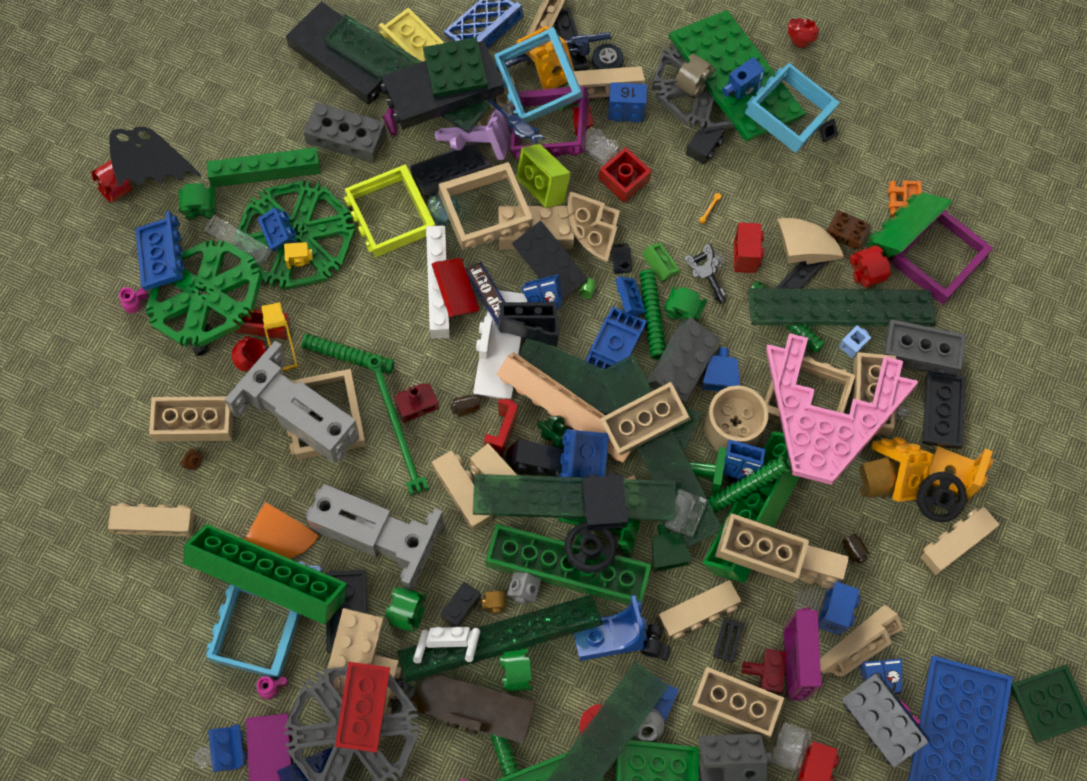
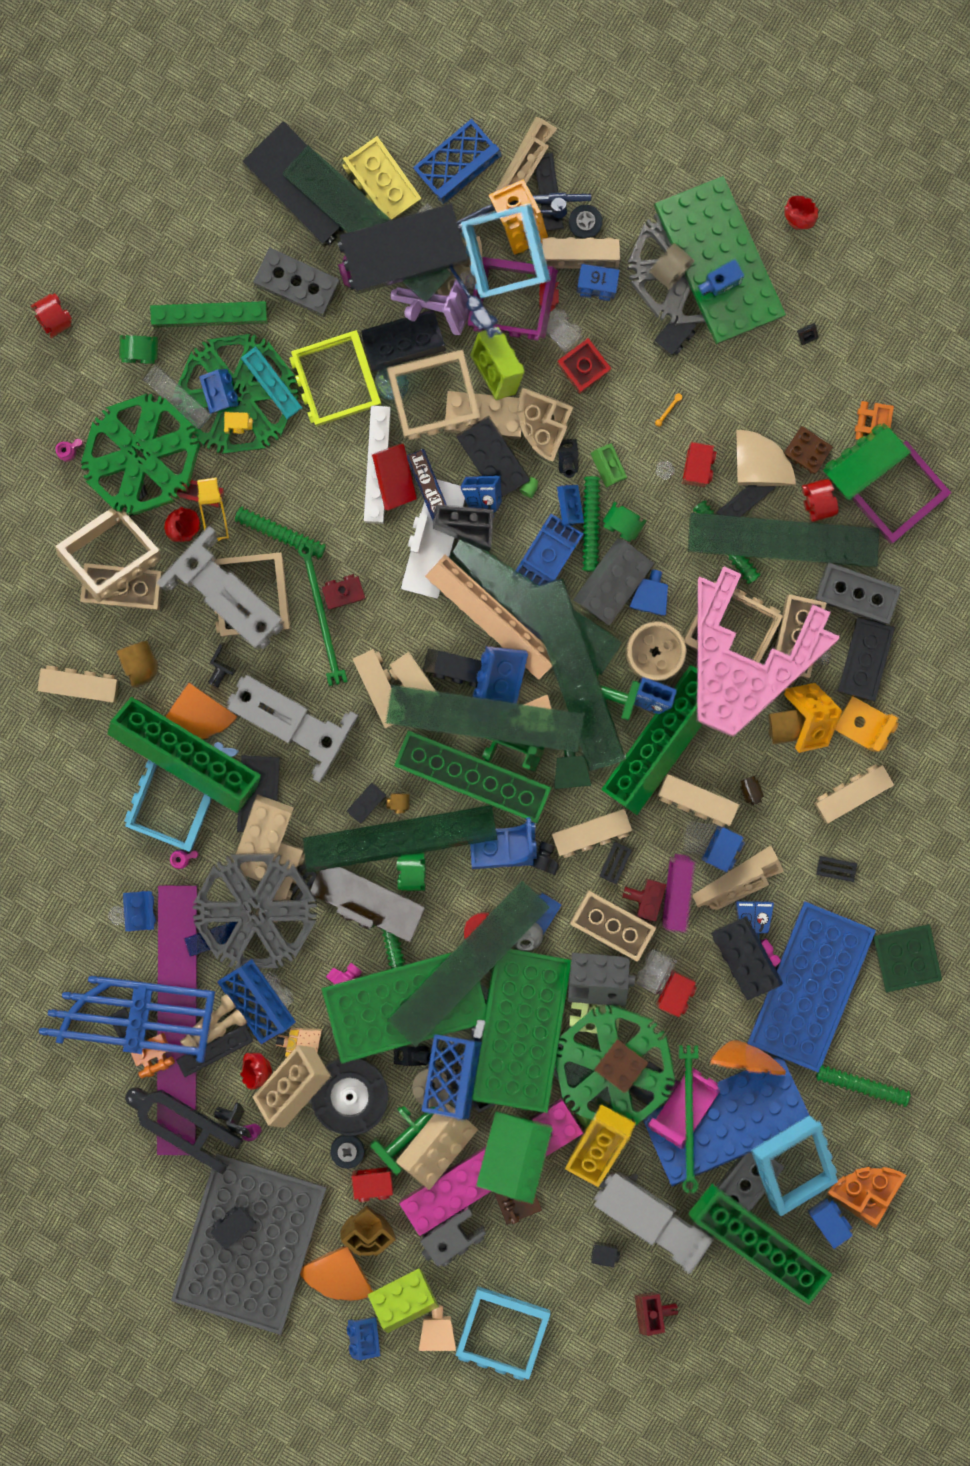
camera: 10 degrees right, 20 degrees up
black piece [109,127,201,186] -> none
blue bracket [135,211,185,291] -> none
reddish brown plate [179,448,202,470] -> none
red plate [335,661,391,753] -> none
green brick [385,587,426,633] -> none
white plate [413,627,480,663] -> none
dark green plate [423,37,488,97] -> none
dark brown brick [450,394,480,417] -> none
red panel [484,399,518,459] -> none
light grey brick [507,572,541,605] -> none
dark green hips [537,415,567,449] -> none
black wheel [565,522,617,573] -> none
black brick [582,473,628,531] -> none
tan brick [600,382,691,455] -> none
clear brick [664,489,707,537] -> none
piece [685,243,726,303] -> none
green piece [701,456,790,517] -> none
tan brick [715,513,809,583] -> none
medium azure window [745,63,840,153] -> none
light blue brick [839,325,871,359] -> none
black wheel [916,472,967,522] -> none
none -> tan window [55,508,161,603]
none -> pearl gold brick [117,641,158,688]
none -> black bracket [208,642,236,688]
none -> teal tile [241,347,303,420]
none -> black tile [816,856,858,882]

